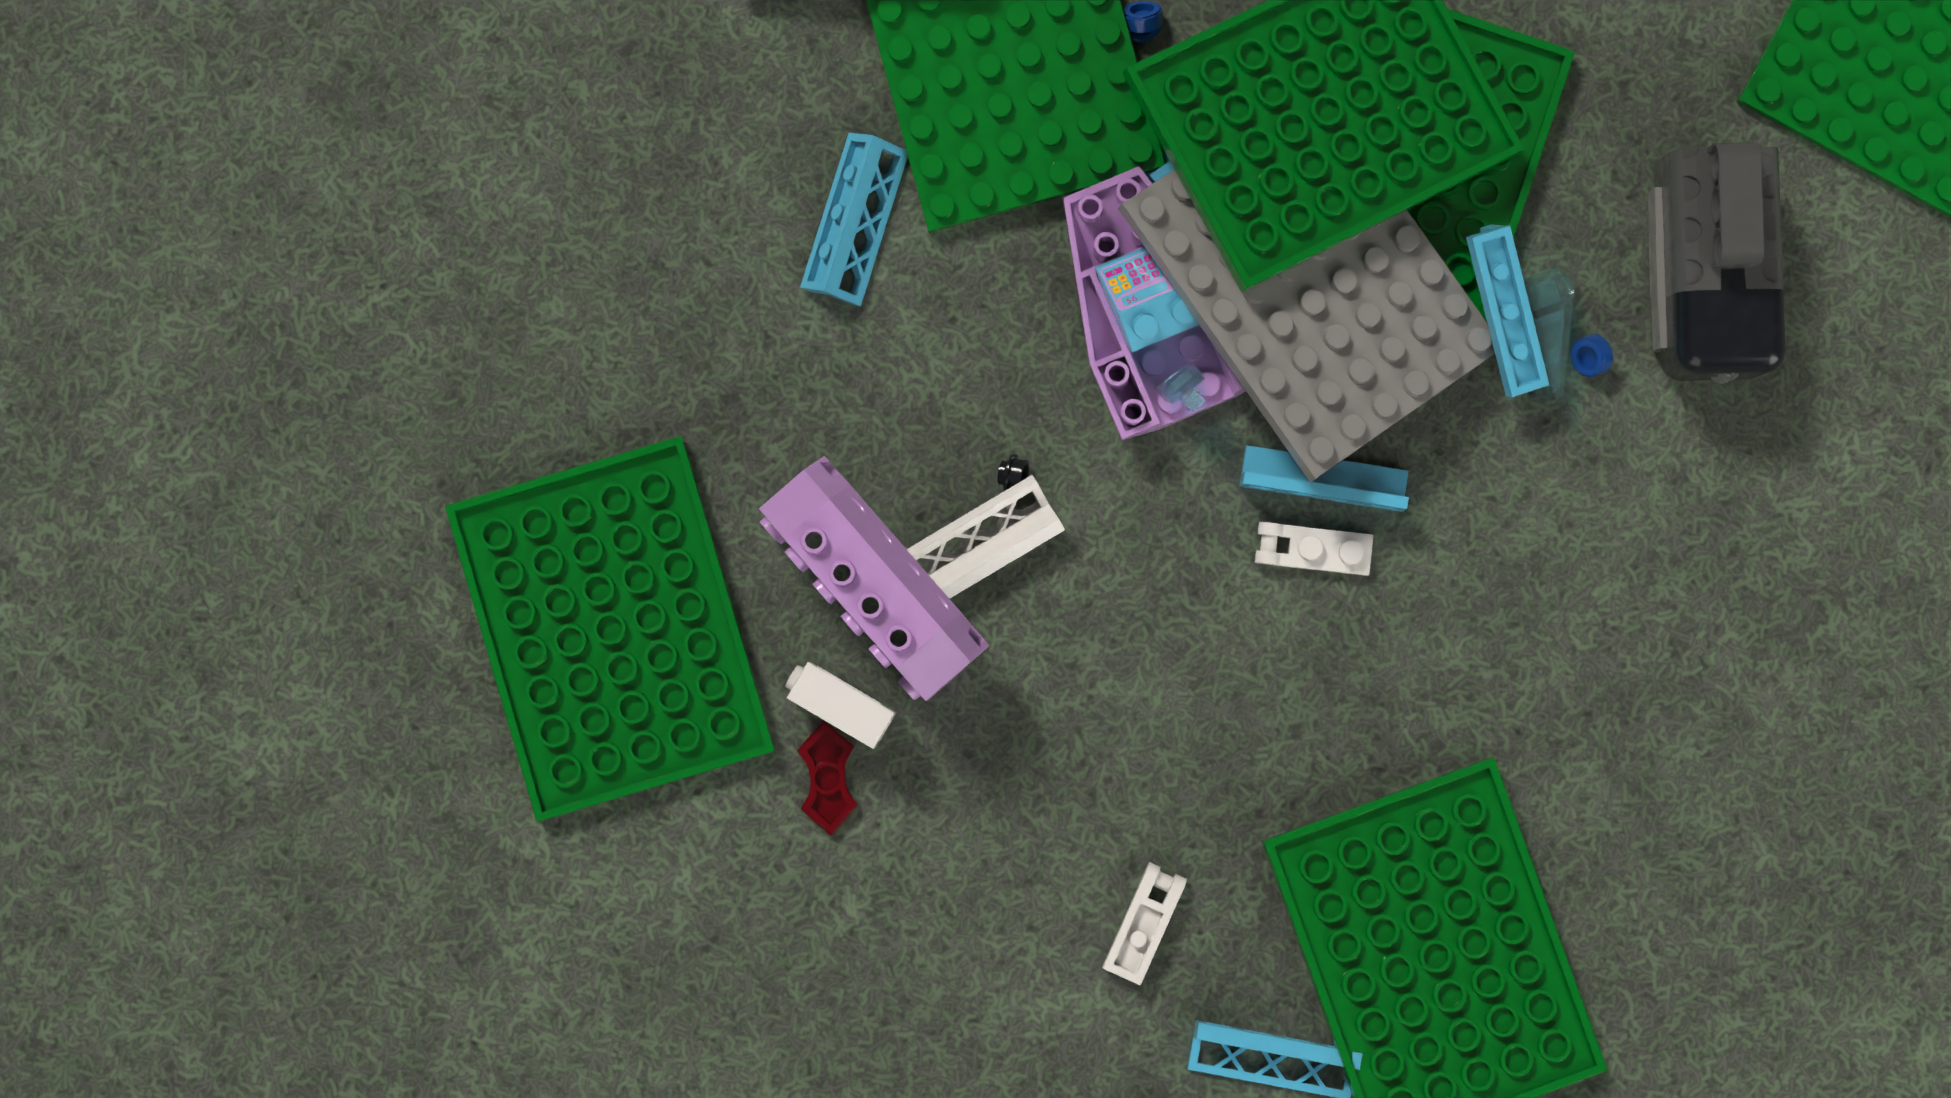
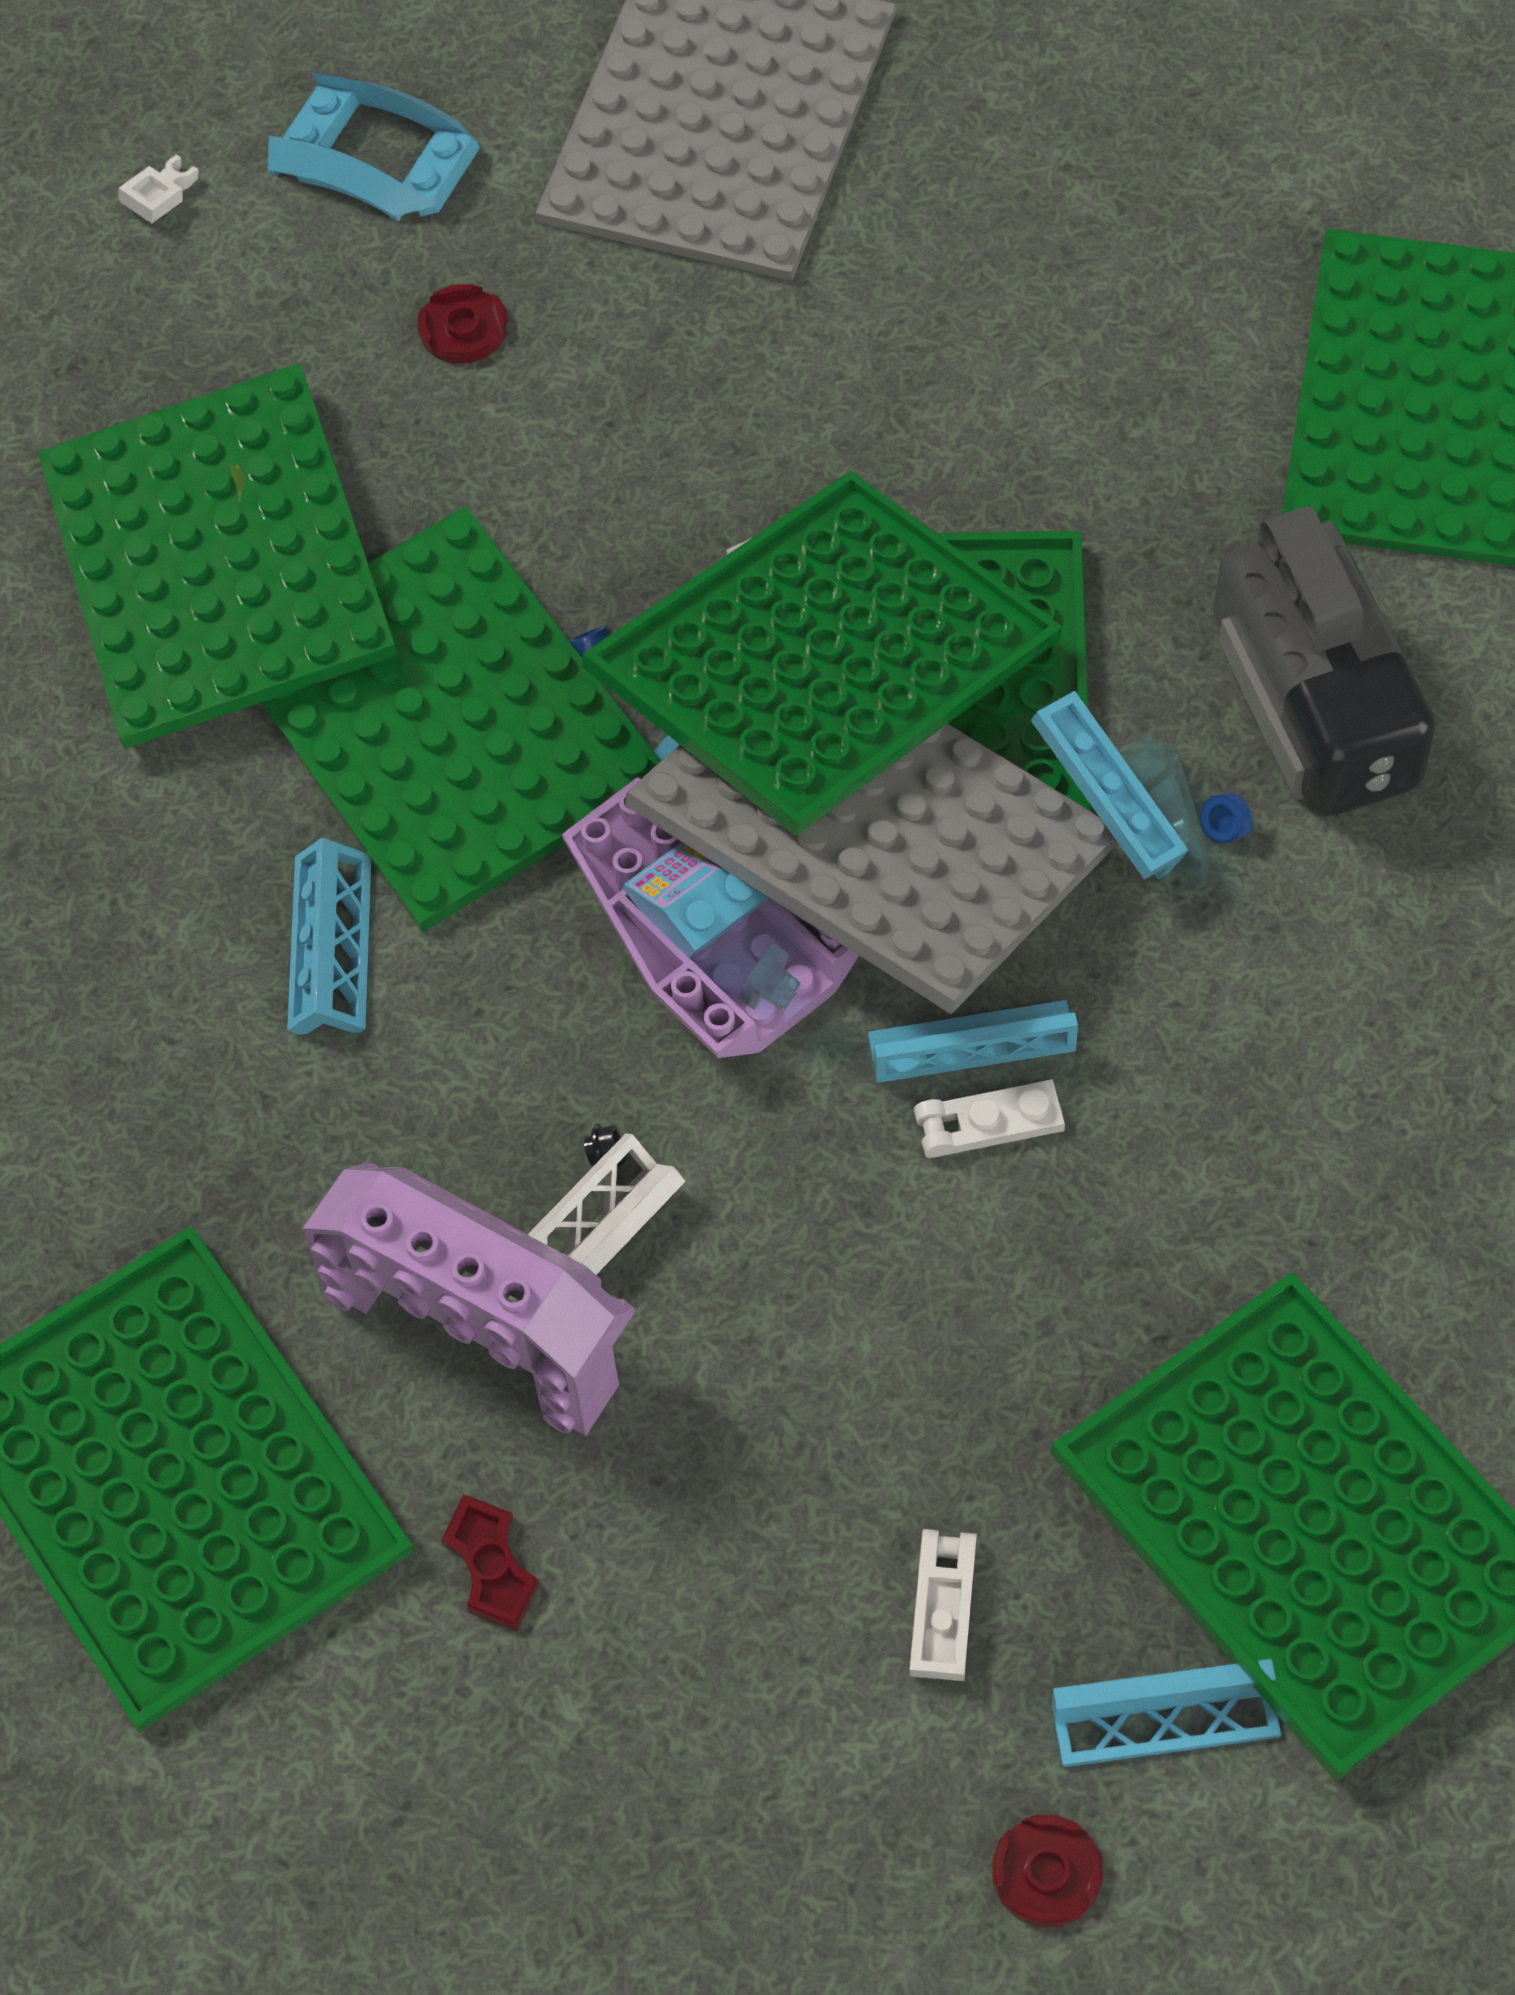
camera: 15 degrees left, 25 degrees down
white window [785,662,897,749] -> none

